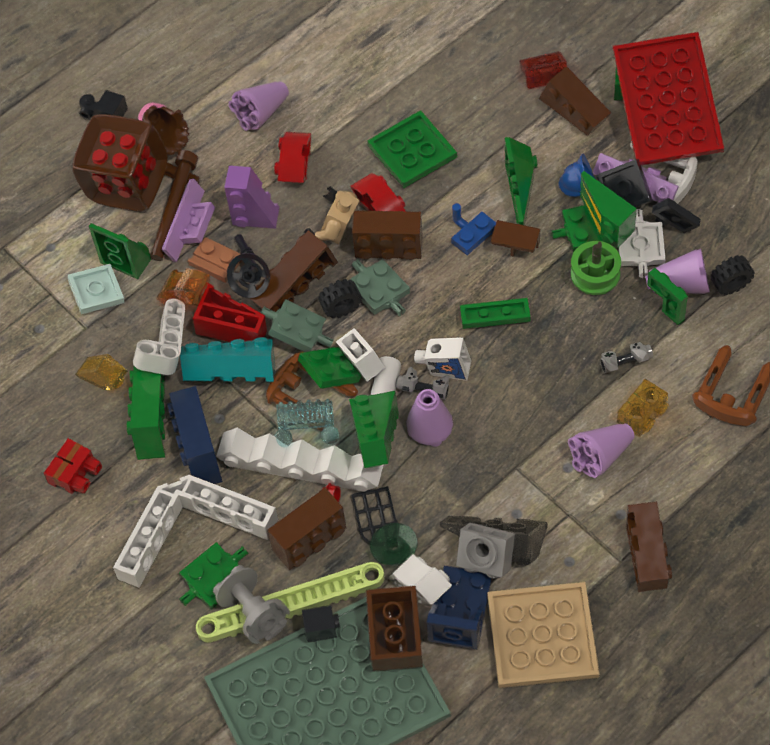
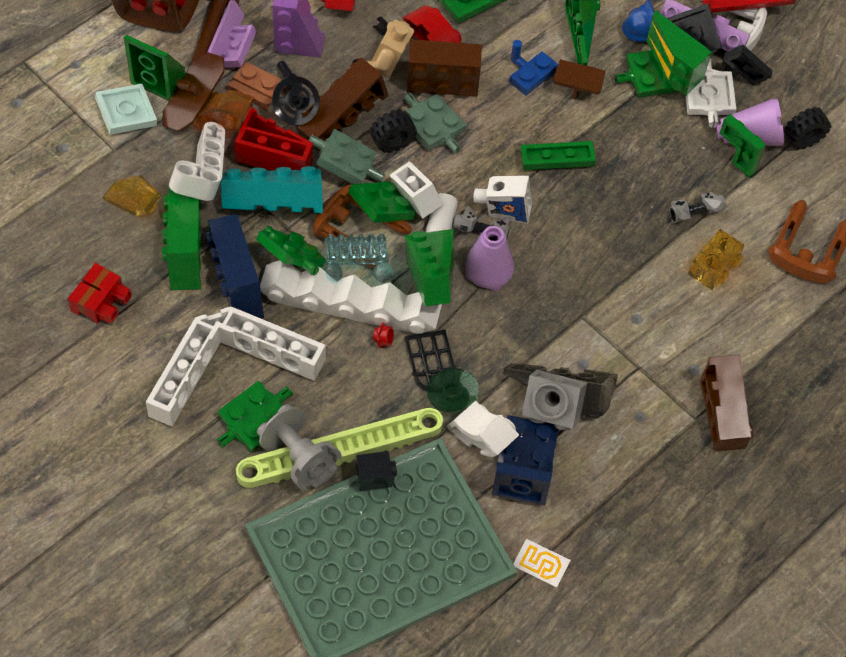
camera: 10 degrees left, 0 degrees up
reddish brown brick [267,488,346,570] -> none
reddish brown brick [366,586,423,671] -> none
tan plate [487,582,599,688] -> none
lavender cone [568,423,635,478] -> none
bright green wheel [571,241,621,295] -> none
none -> reddish brown shield [163,52,225,131]
none -> green plate [256,226,326,276]
none -> white sticker [513,539,571,587]

